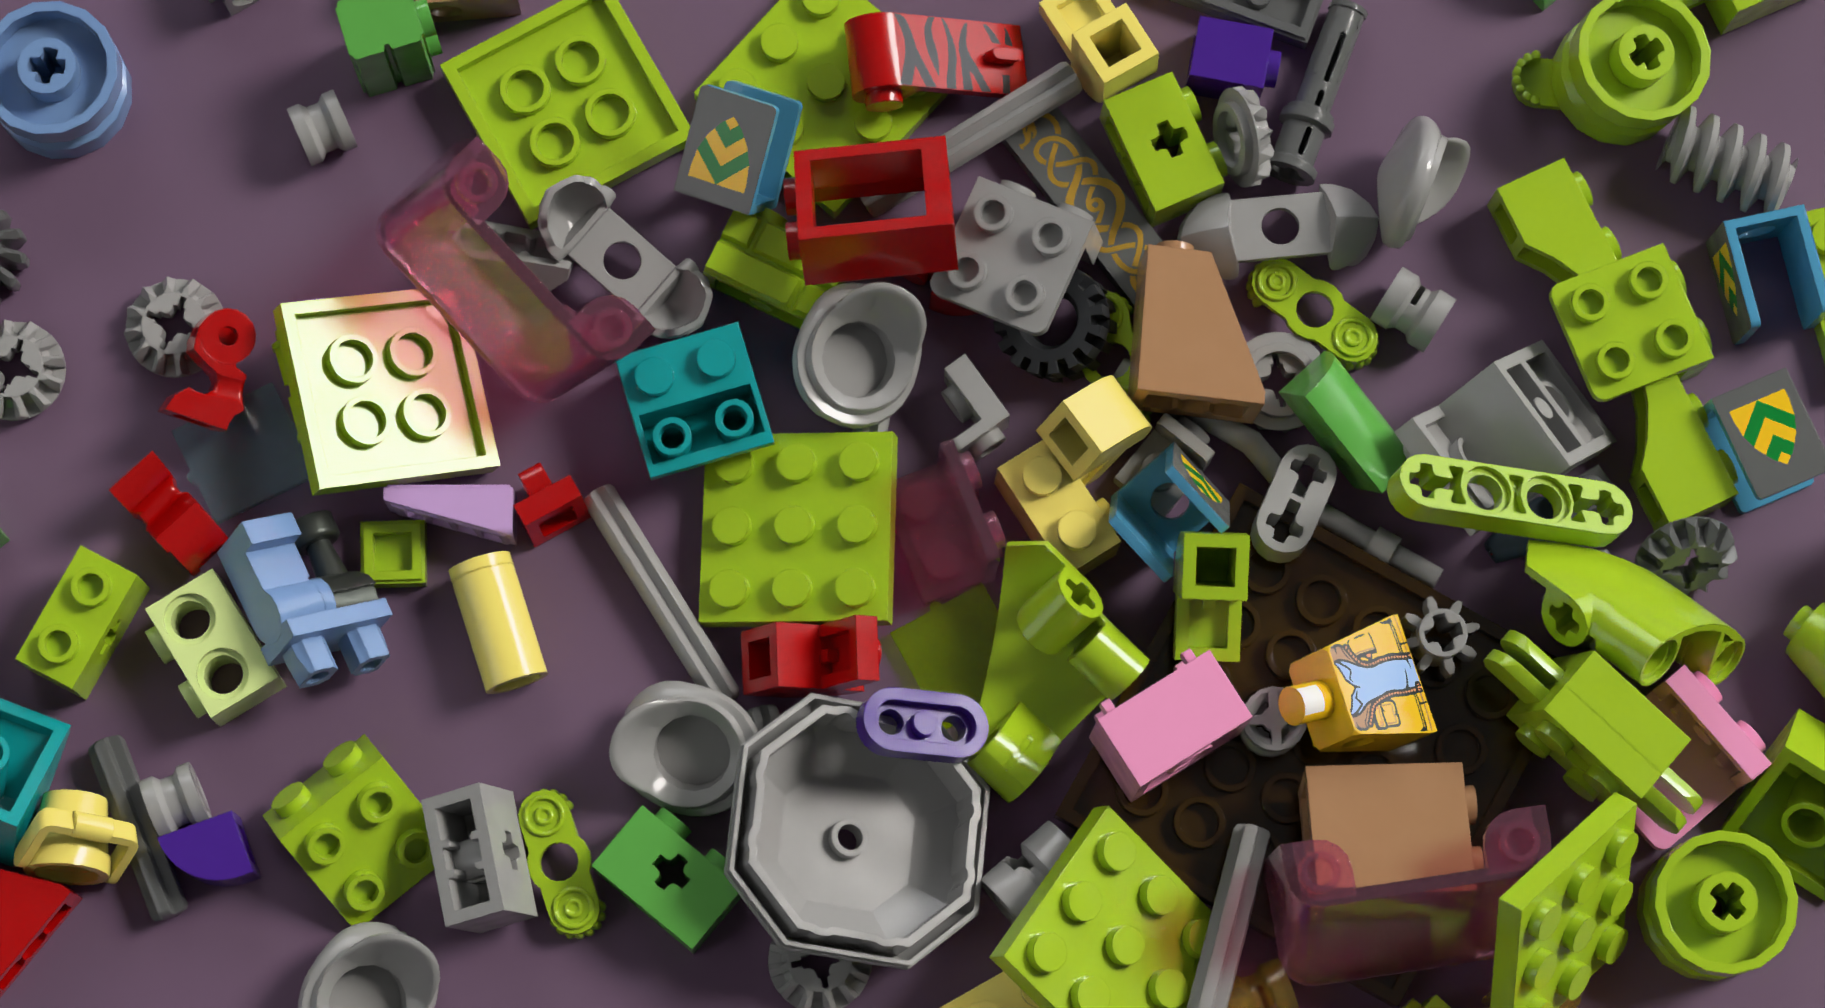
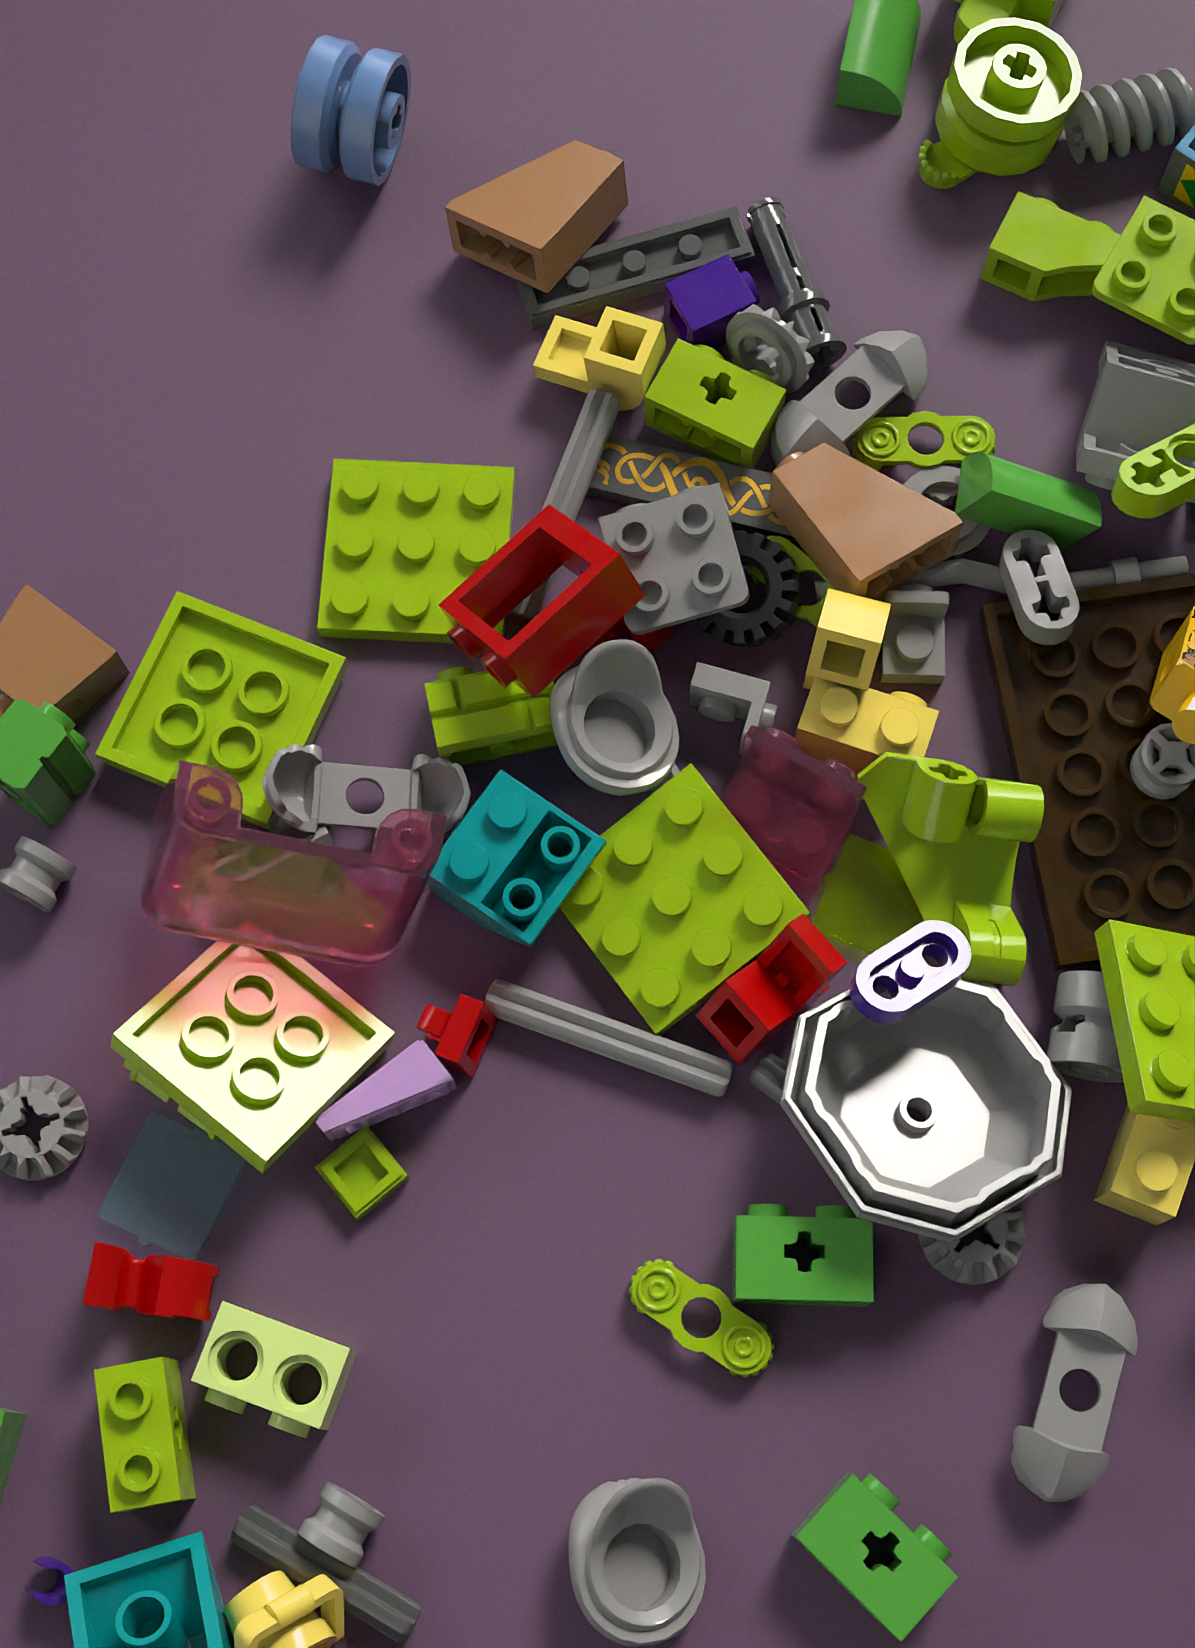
camera: 30 degrees left, 5 degrees down
red leg [157,308,256,432] -> none
dark purple brick [157,810,262,887] -> none
medium blue hips [217,510,393,689] -> none
lime bracket [262,734,434,926] -> none
light grey brick [421,782,538,933] -> none
light yellow pin [448,551,548,694] -> none
light grey piece [609,681,758,817] -> none
piece [674,80,803,215] -> none
red door [844,12,1027,112] -> none
bright pink container [1089,648,1253,803] -> none
dark azure piece [1108,442,1230,582] -> none
lime brick [1173,531,1250,662] -> none
light grey wheel [1370,267,1457,353] -> none
light grey piece [1377,116,1471,249] -> none

